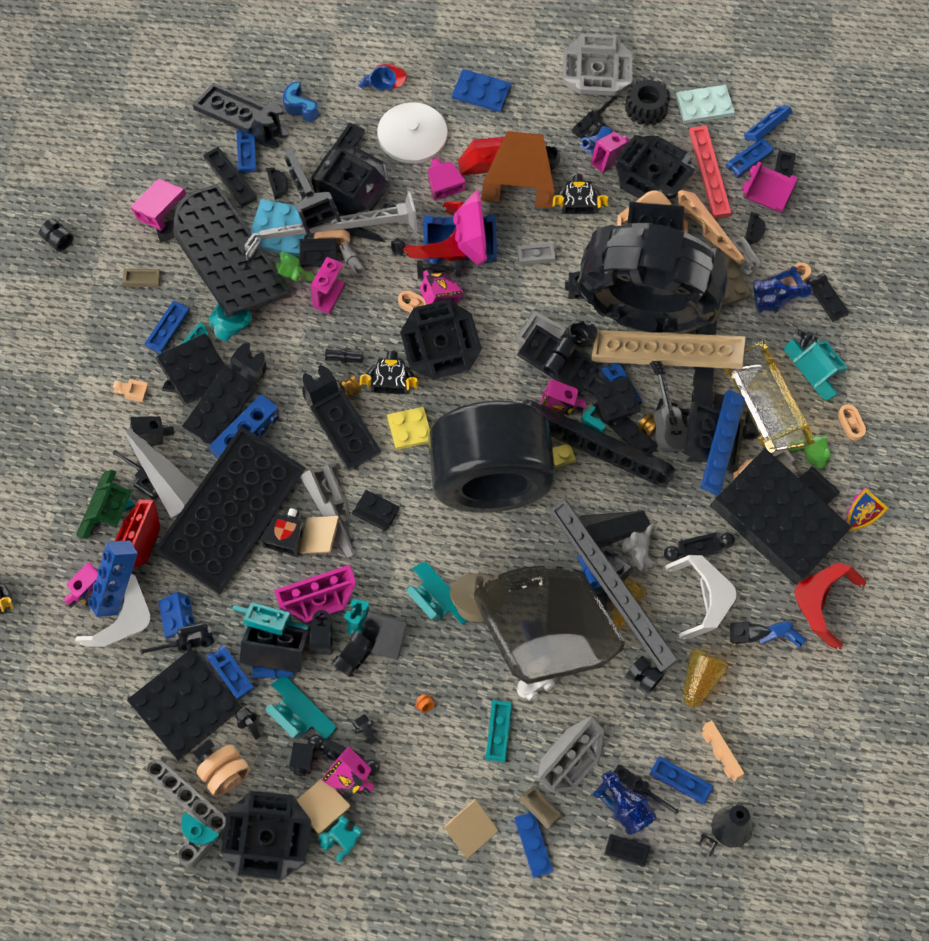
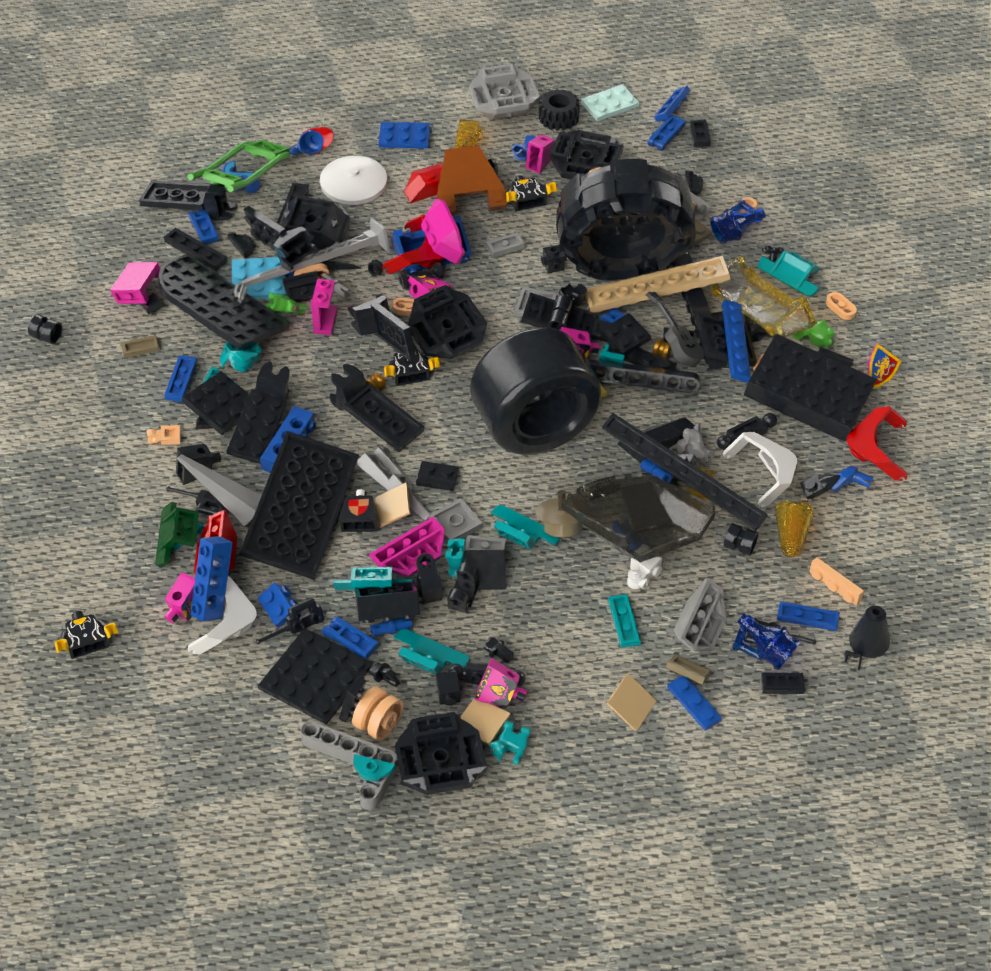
camera: 15 degrees left, 15 degrees down
black pin [325,349,363,364] -> none
light yellow plate [387,407,430,450] -> none
orange plate [416,694,435,713] -> none
dark pink torso [428,158,466,201] -> none
black piece [571,95,618,139] -> none
coral plate [689,126,731,219] -> none
dark pink panel [741,162,798,214] -> none
black plate [807,273,849,322] -> none
none -> bright green plate [187,140,290,192]
none -> black hinge [348,294,417,362]
none -> light grey plate [429,498,483,542]
none -> clear yellow slope [454,119,482,148]
none -> light grey plate [465,535,506,550]

